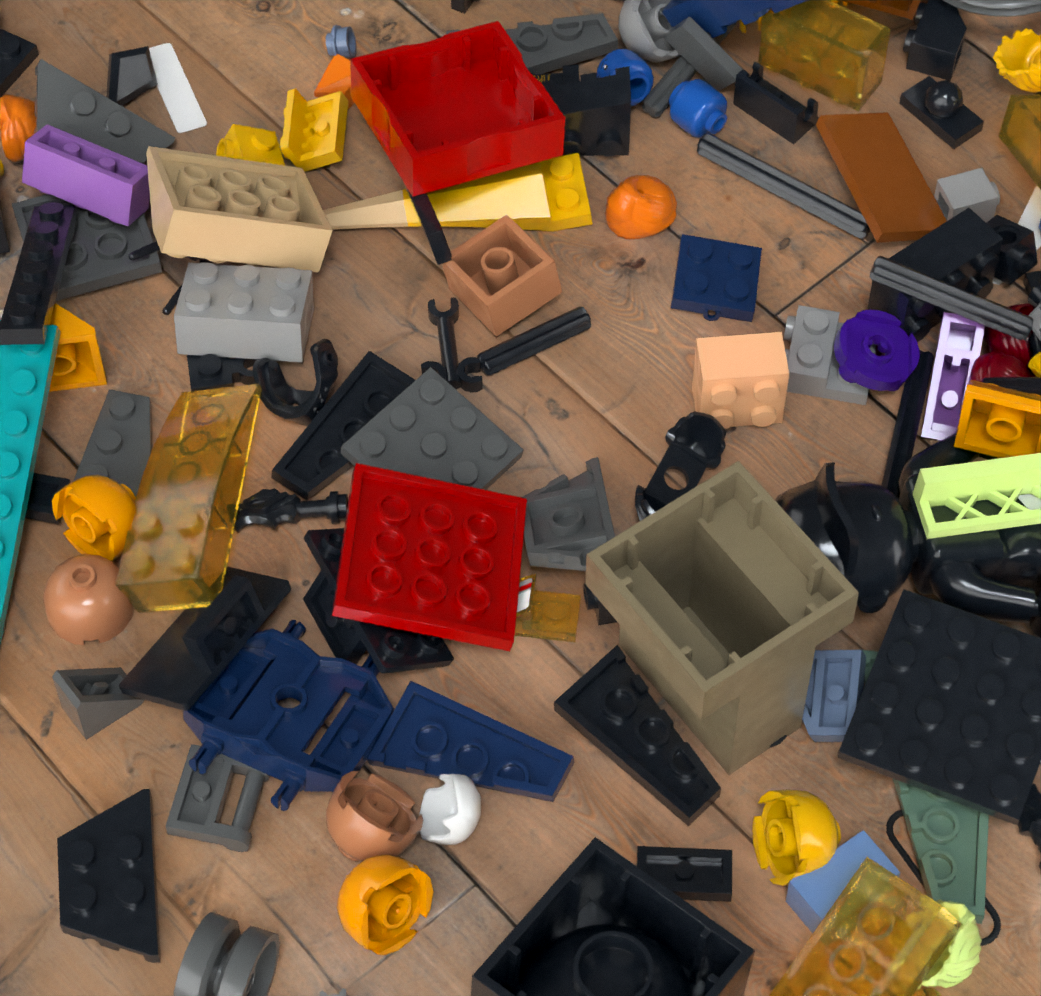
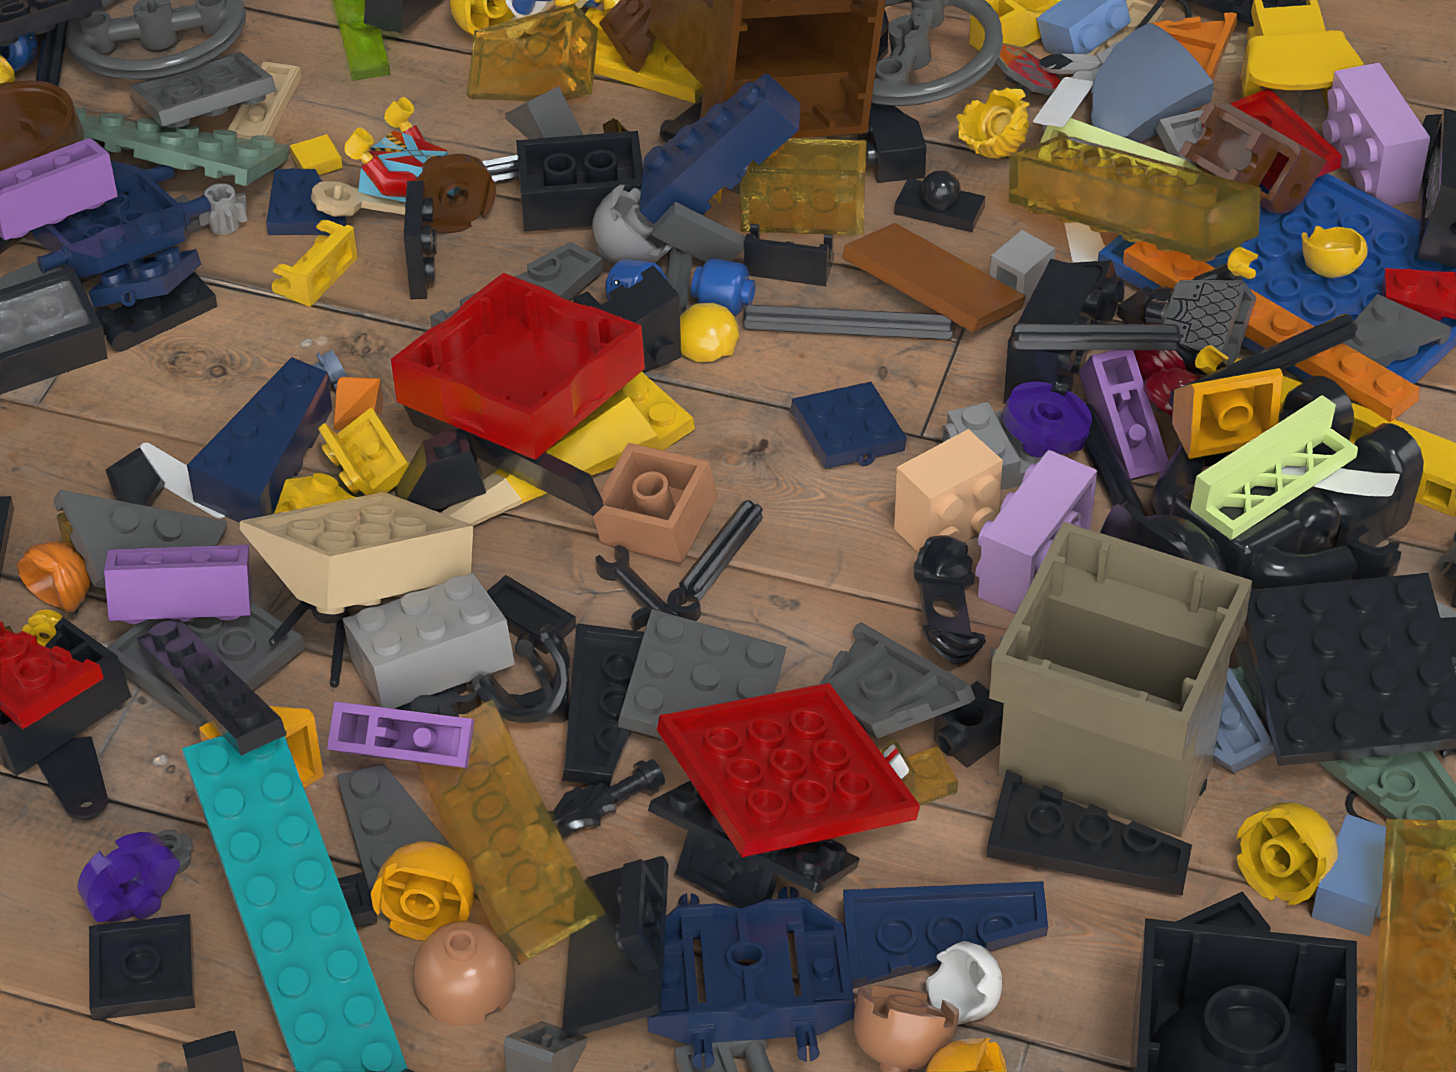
camera: 30 degrees left, 10 degrees down
orange hair [605,175,677,240] -> none
none -> dark blue wedge [187,357,333,523]
none -> medium lavender slope [327,701,475,768]
none -> black slope [395,429,486,510]
none -> black tile [487,575,576,655]
none -> yellow hair [680,302,741,363]
none -> lavender brick [975,450,1097,614]

